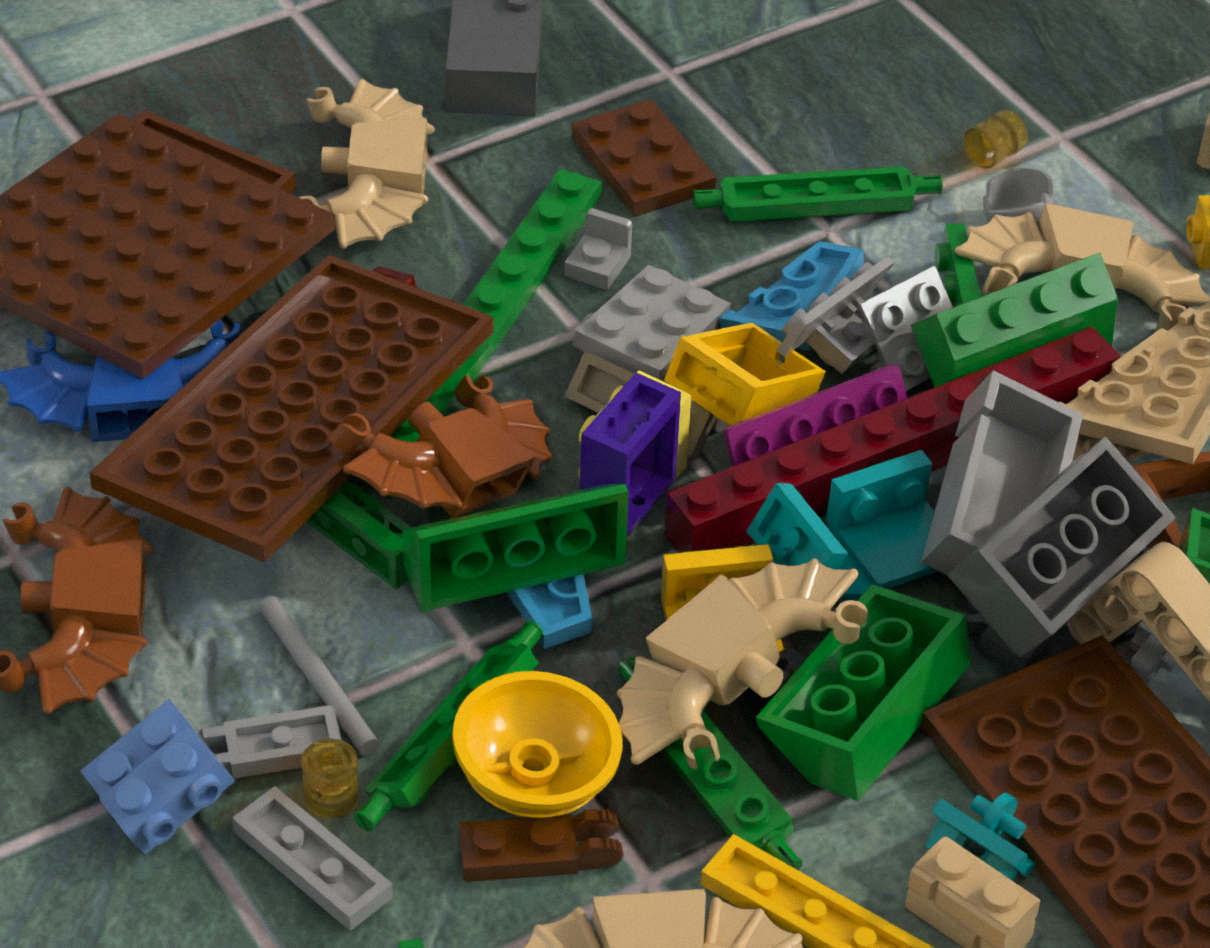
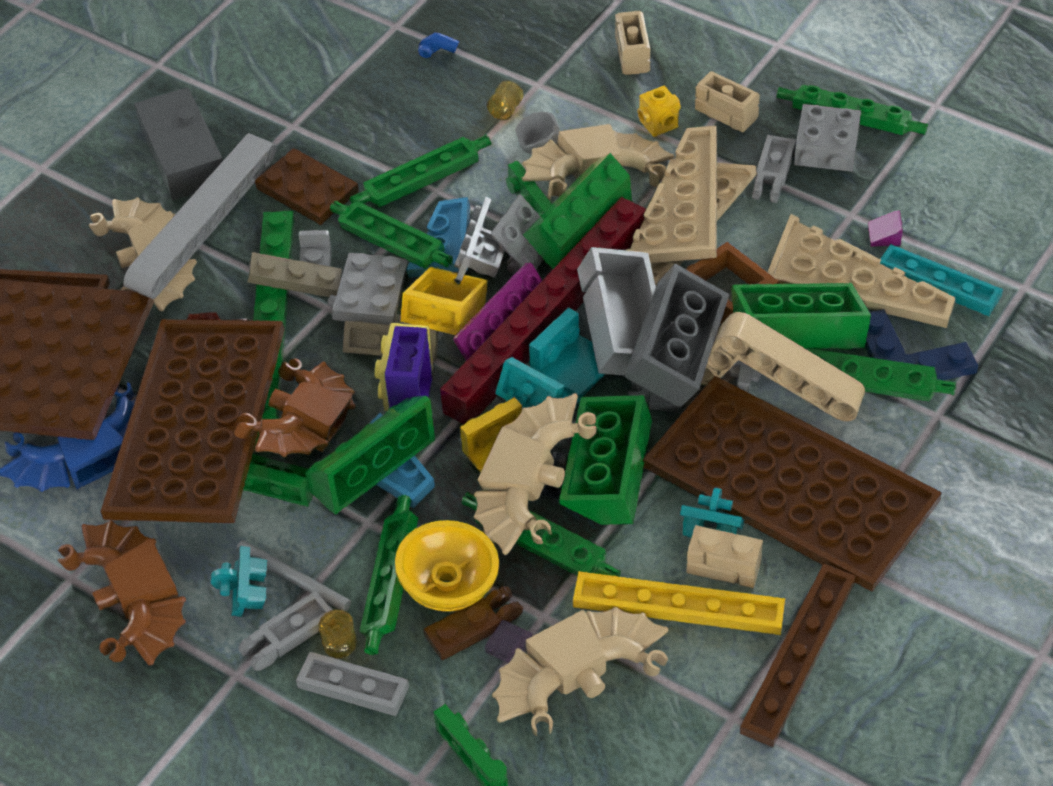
camera: 20 degrees left, 5 degrees up
medium blue plate [81,699,235,855] -> none
none -> light grey beam [123,133,276,299]
none -> teal hips [211,546,267,617]
none -> dark tan plate [247,252,342,297]
none -> green plate [330,201,453,269]
none -> blue arm [418,33,459,58]
none -> clear purple tile [485,620,533,663]

